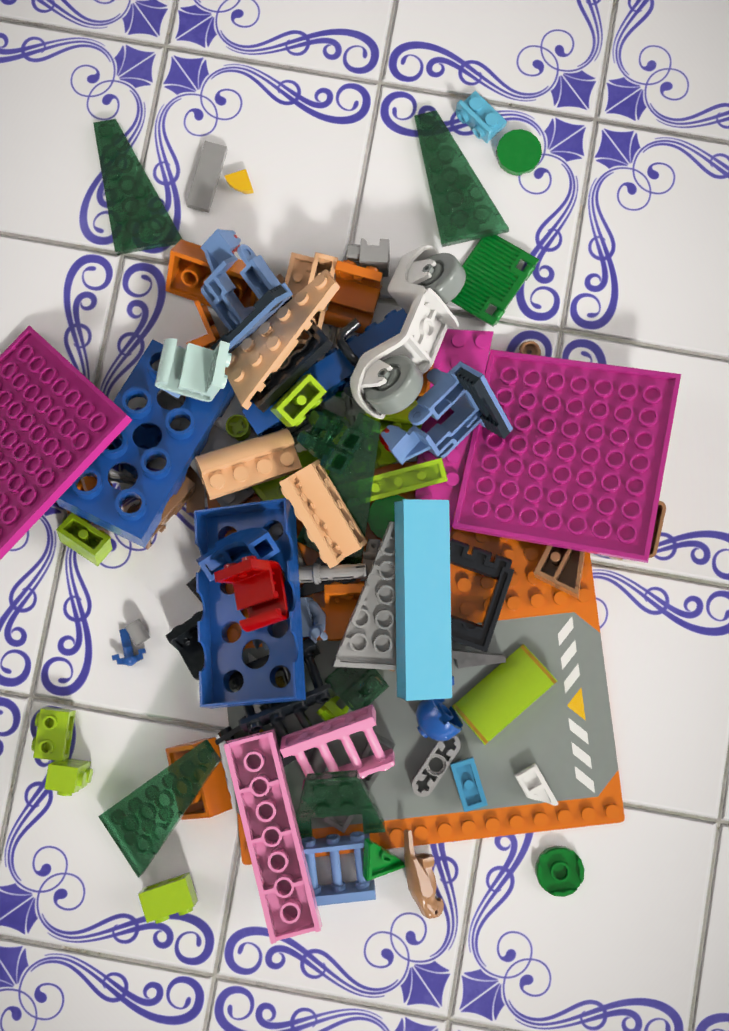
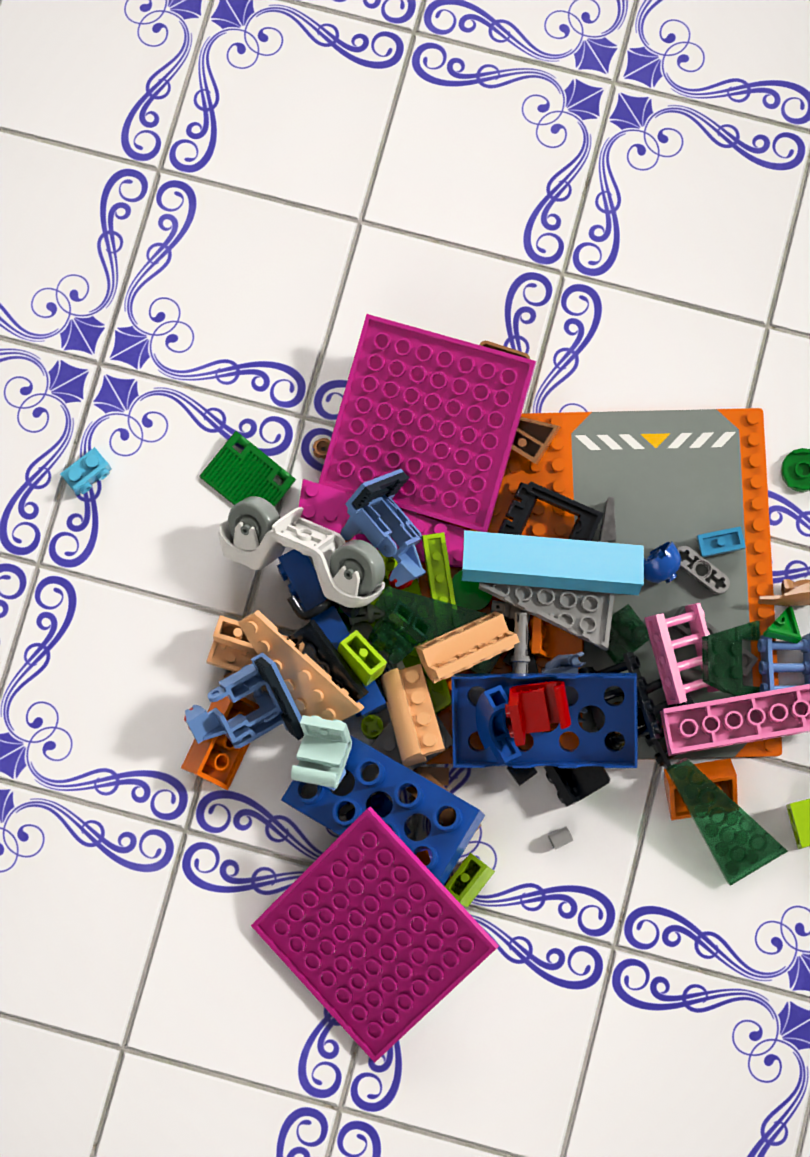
camera: 85 degrees left, 5 degrees down
lime brick [31,707,76,761] -> none
lime brick [44,758,93,796] -> none
clear green wing [93,119,183,255] -> none
blue piece [112,628,146,666] -> none
light grey tile [186,141,228,213] -> none
orange bracket [186,299,221,350] -> none
yellow tile [225,169,254,194] -> none
lime tile [316,696,349,721] -> none
orange piece [323,260,383,334] -> none
light grey hips [347,238,390,277] -> none
clear green wing [414,110,509,247] -> none
lime slope [451,644,557,745] -> none
green tile [496,129,542,176] -> none
white tile [514,763,558,806] -> none

